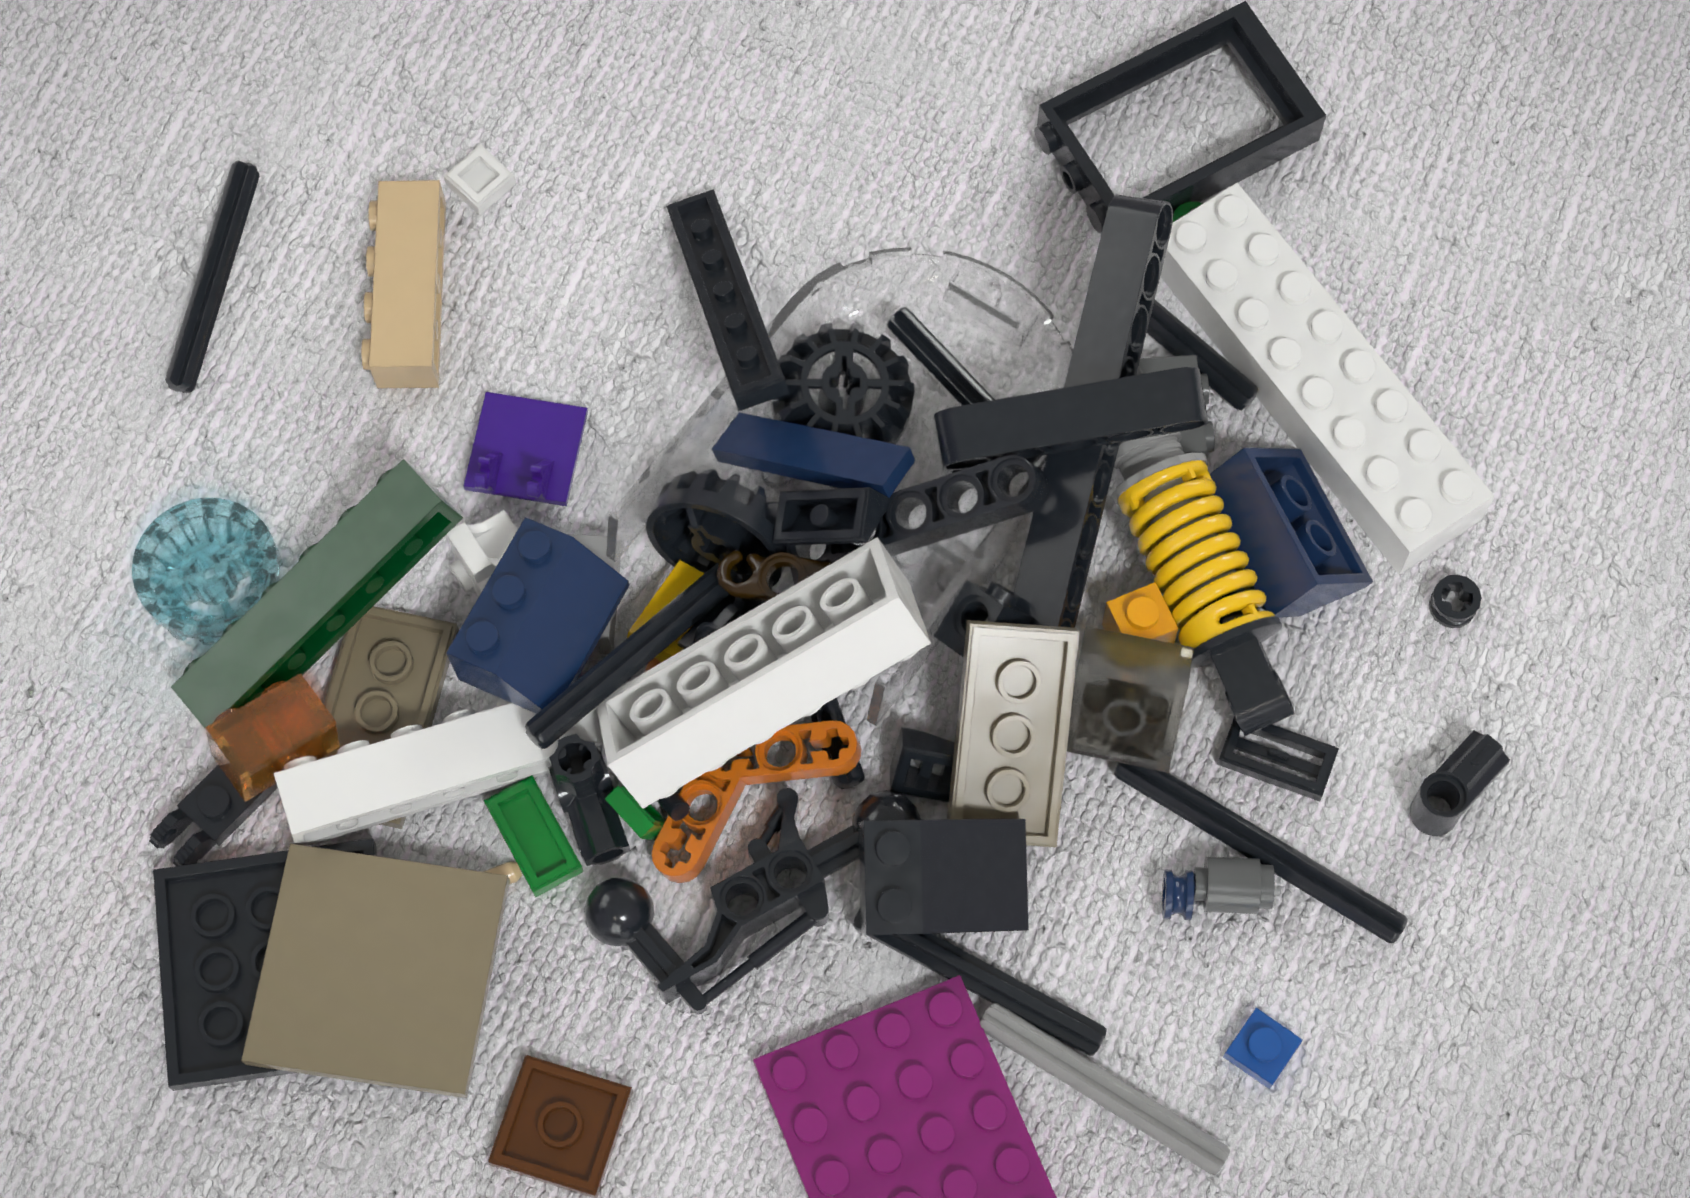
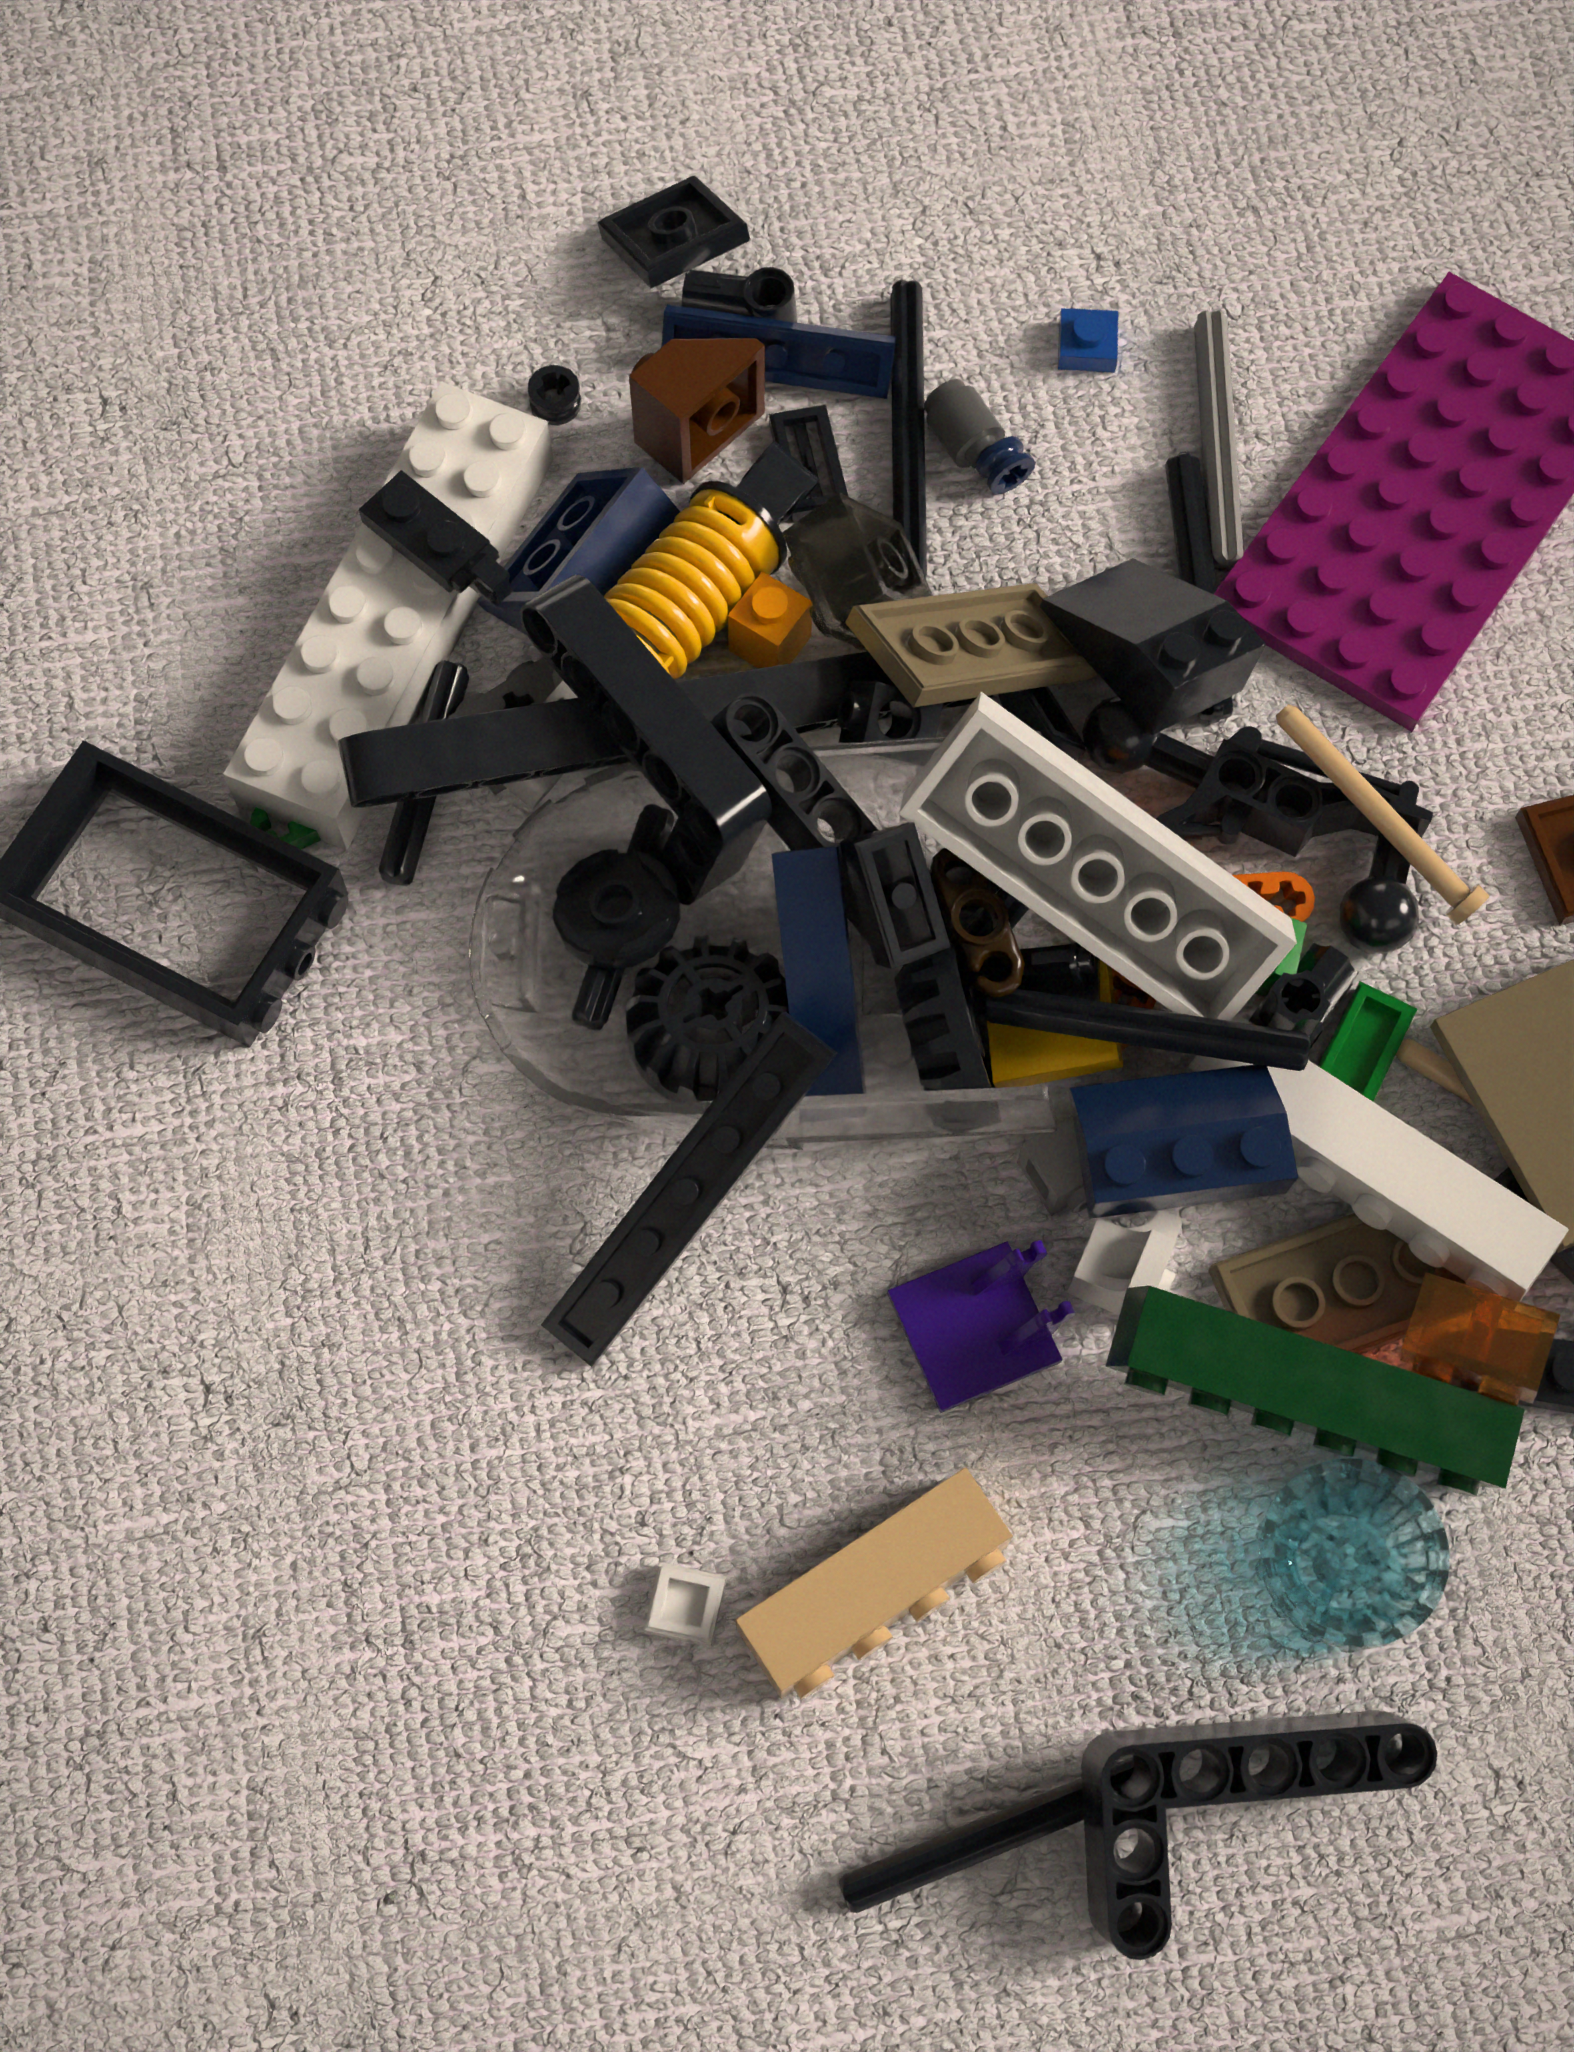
camera: 125 degrees left, 0 degrees up
none -> black hinge [358,470,513,608]
none -> black tile [552,849,681,970]
none -> black tile [597,176,751,289]
none -> reddish brown slope [629,338,765,485]
none -> dark blue tile [661,304,896,399]
none -> black beam [1081,1710,1438,1960]
none -> tan bar [1276,704,1489,926]

